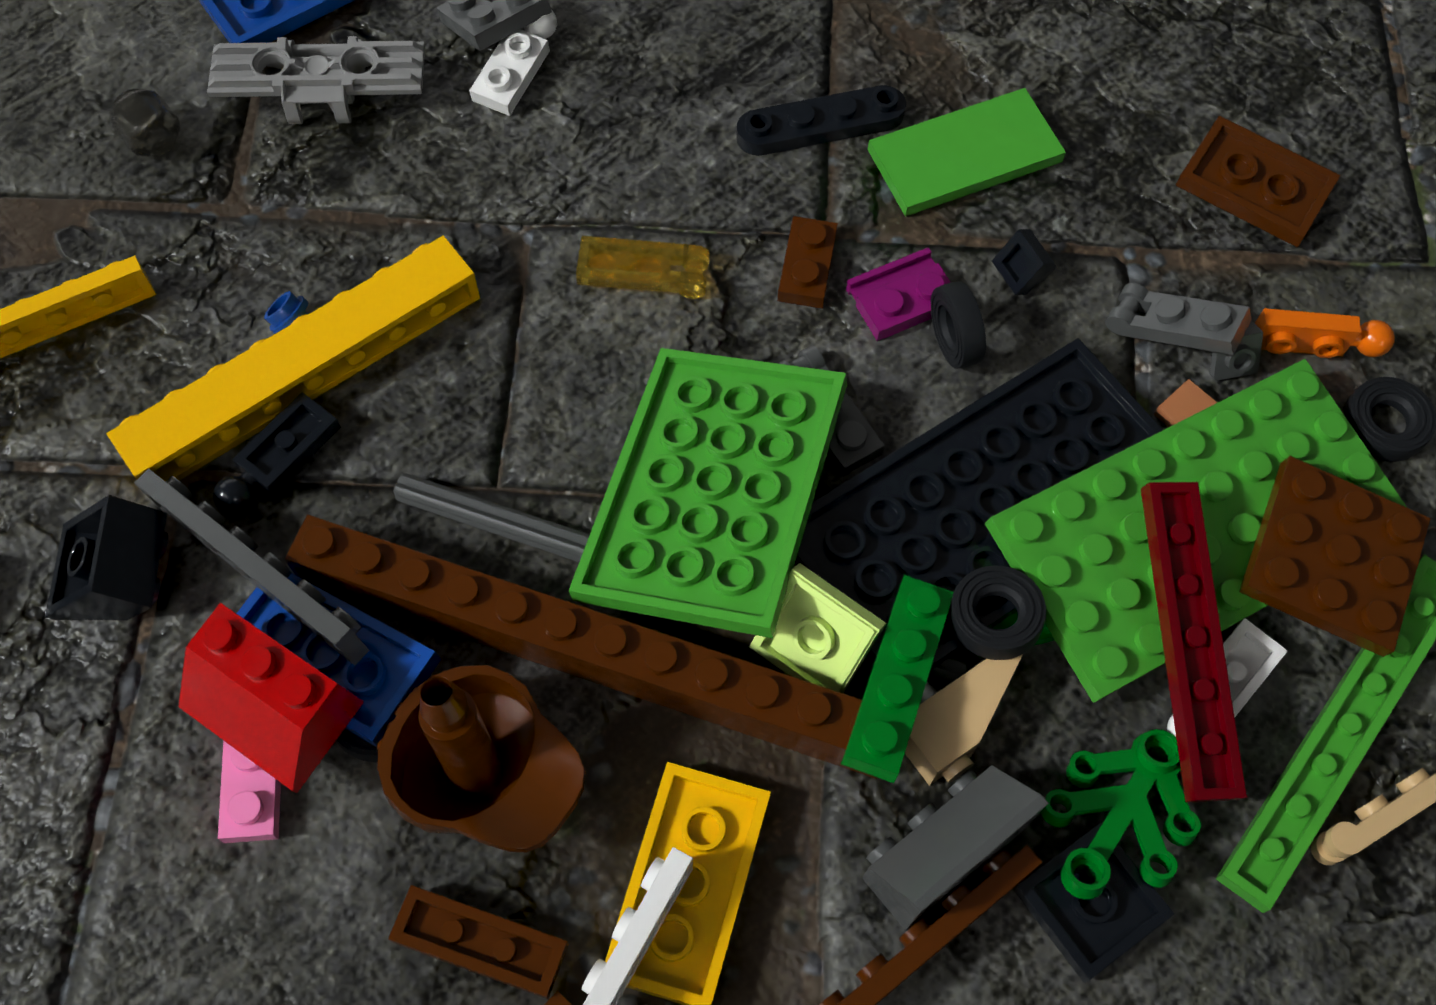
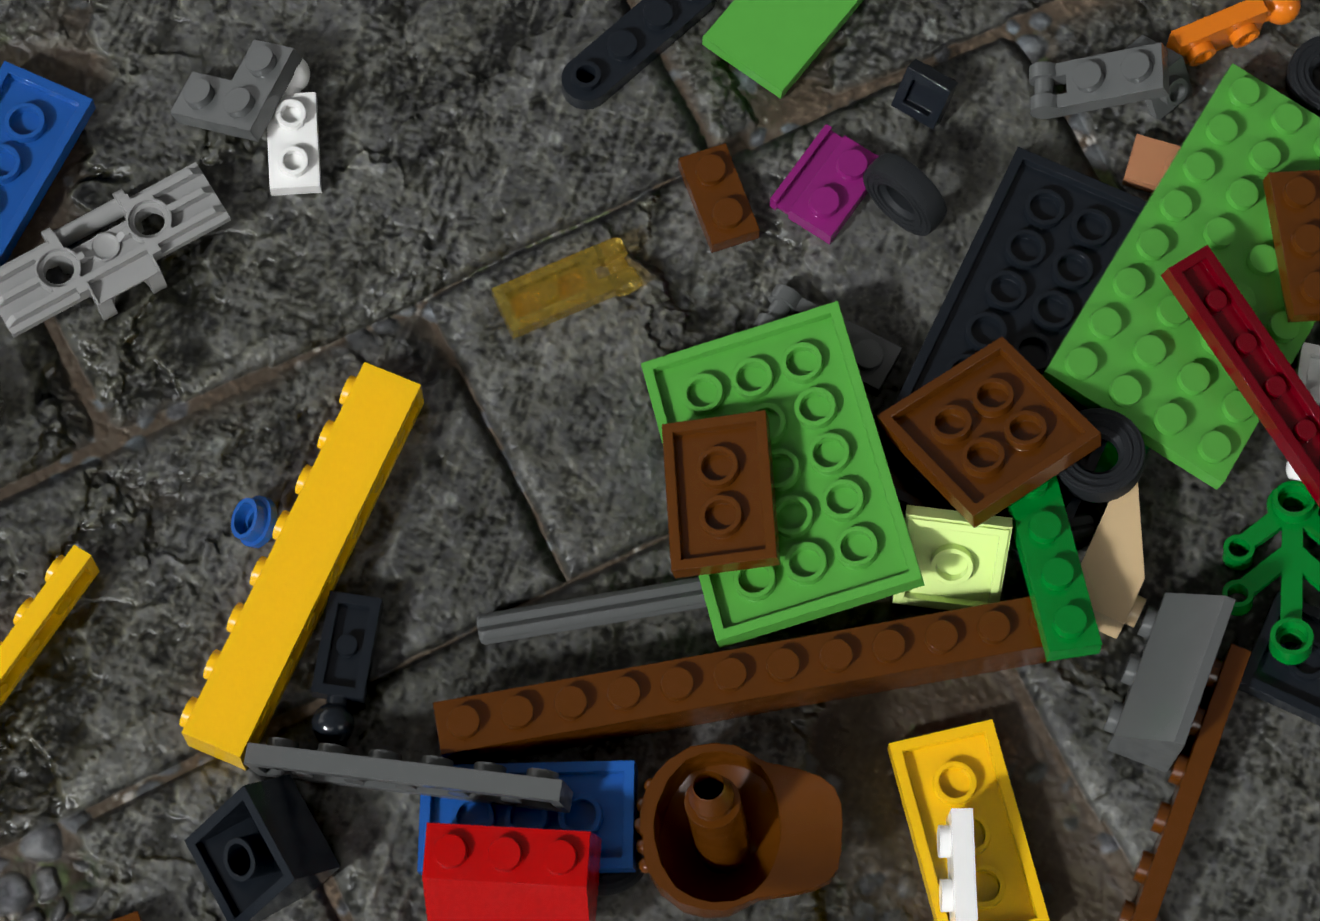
camera: 30 degrees left, 5 degrees up
none -> reddish brown plate [662,410,781,579]
none -> reddish brown plate [877,336,1101,528]

